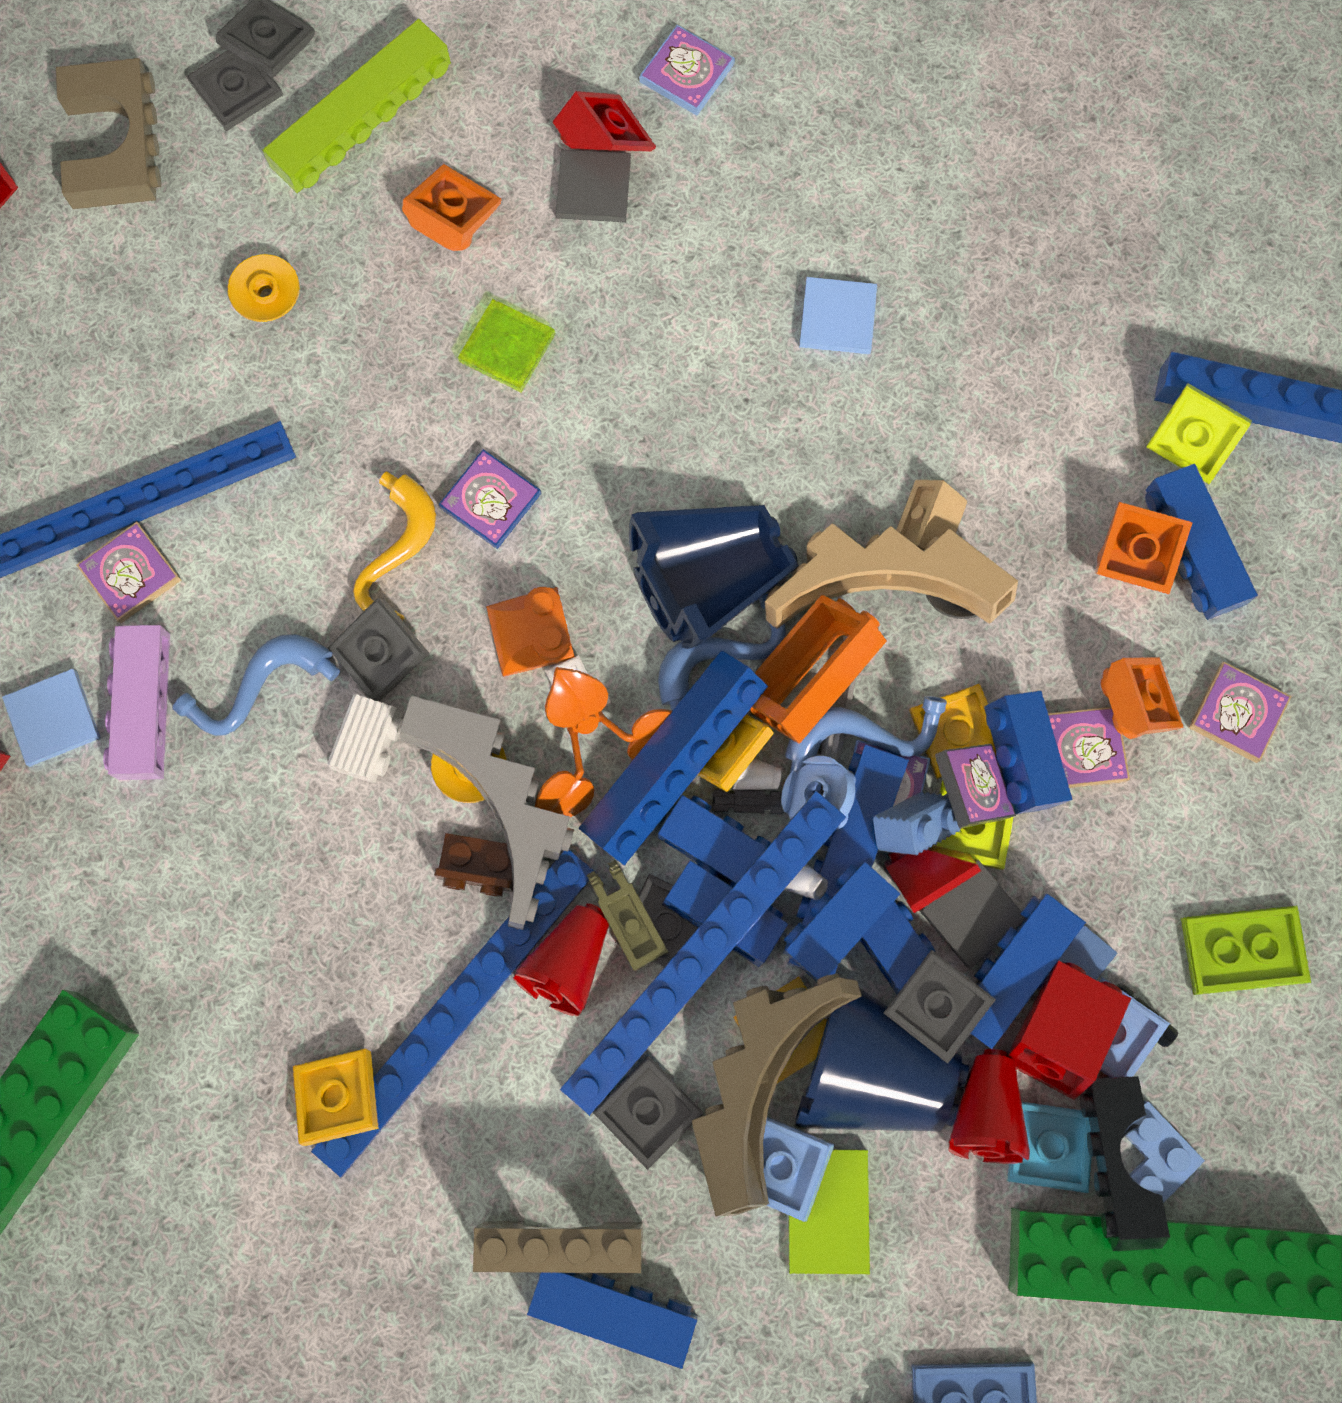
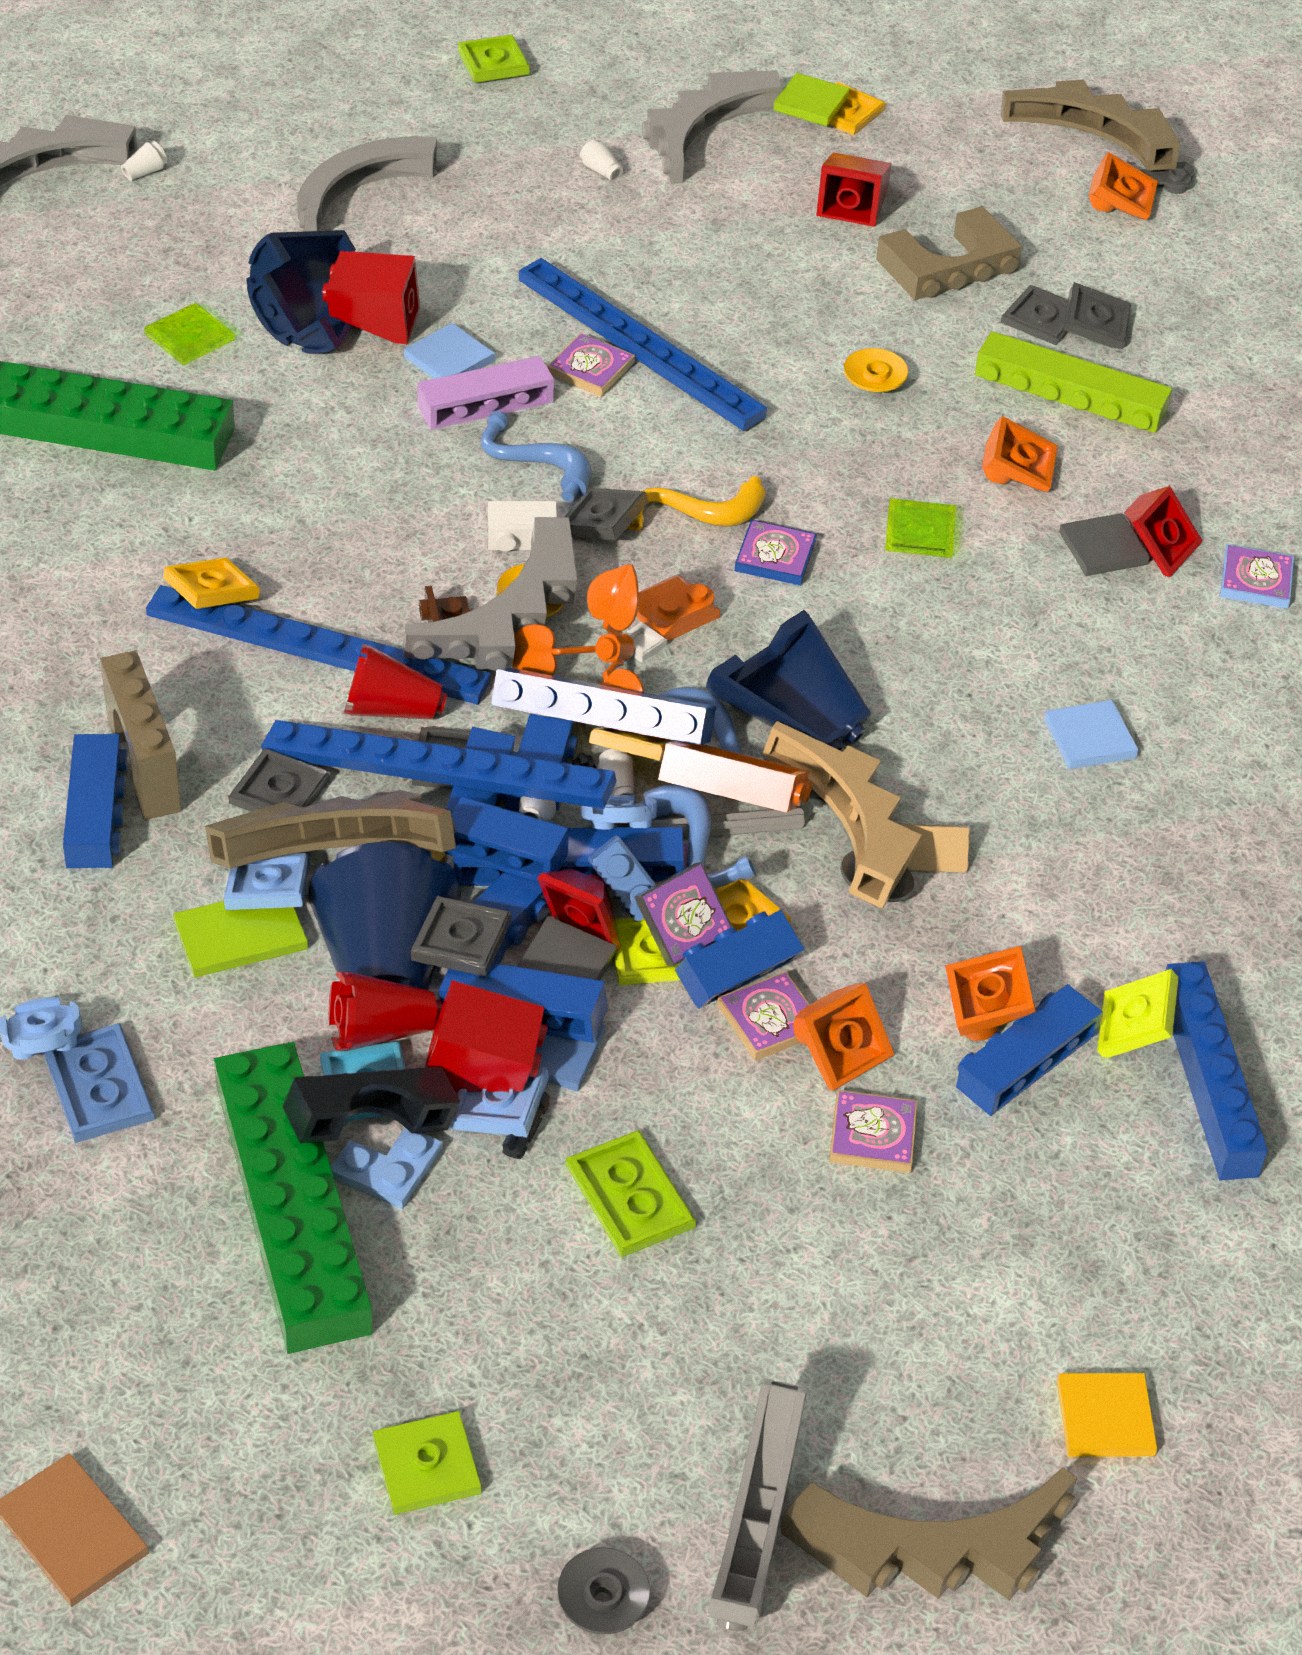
camera: 65 degrees right, 30 degrees down
olive hinge [587,860,669,972] -> none

